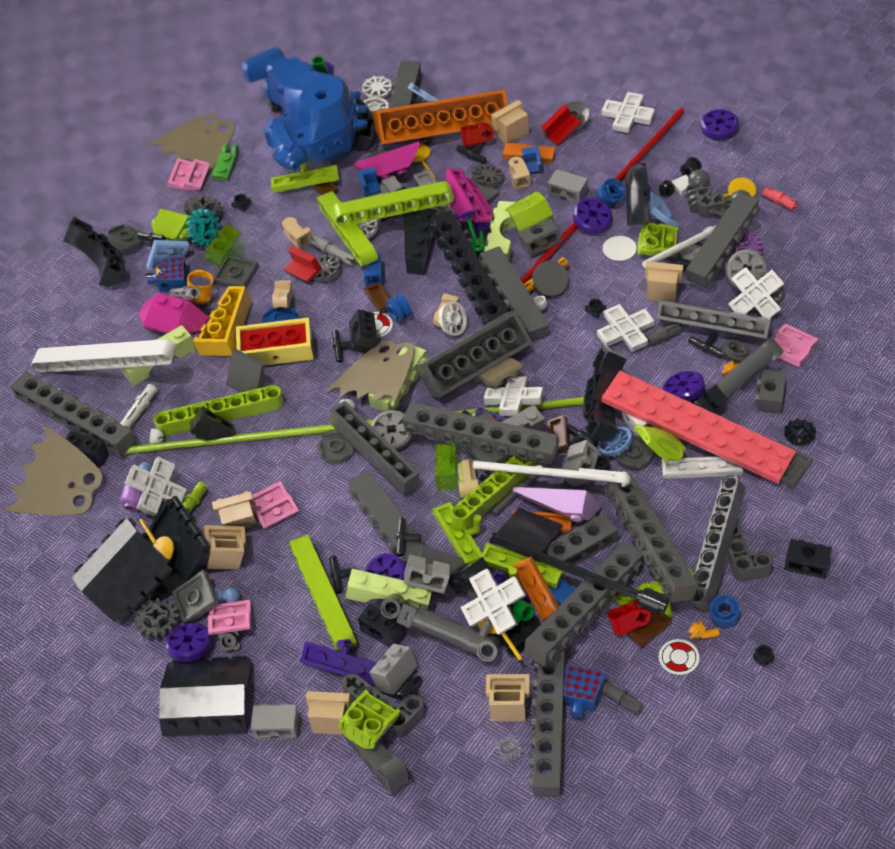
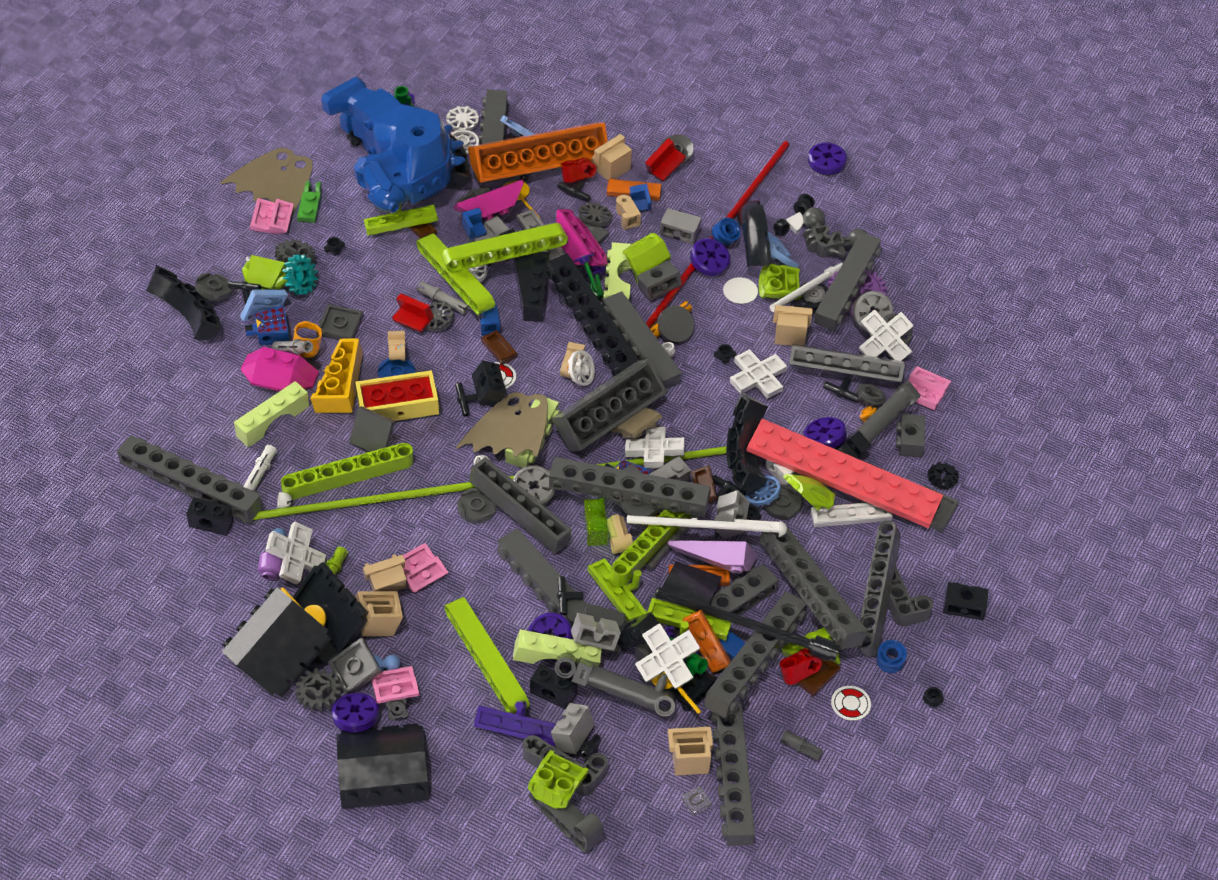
camera: 15 degrees left, 0 degrees up
dark tan piece [4,425,102,515] -> none
white beam [31,339,177,373] -> none
black slope [190,406,235,441] -> none
clear neon green brick [204,223,241,266] -> none
light grey brick [251,703,299,739] -> none
tan leg [282,217,313,249] -> none
tan plate [306,691,352,735] -> none
black piece [329,555,356,594] -> none
blue wheel [386,294,412,323] -> none
blue torso [564,665,606,719] -> none
white plate [602,92,655,133] -> none
dark grey axle [645,322,682,346] -> none
light orange plate [688,620,719,639] -> none
yellow piece [704,178,756,203] -> none
coral pin [762,186,798,211] -> none

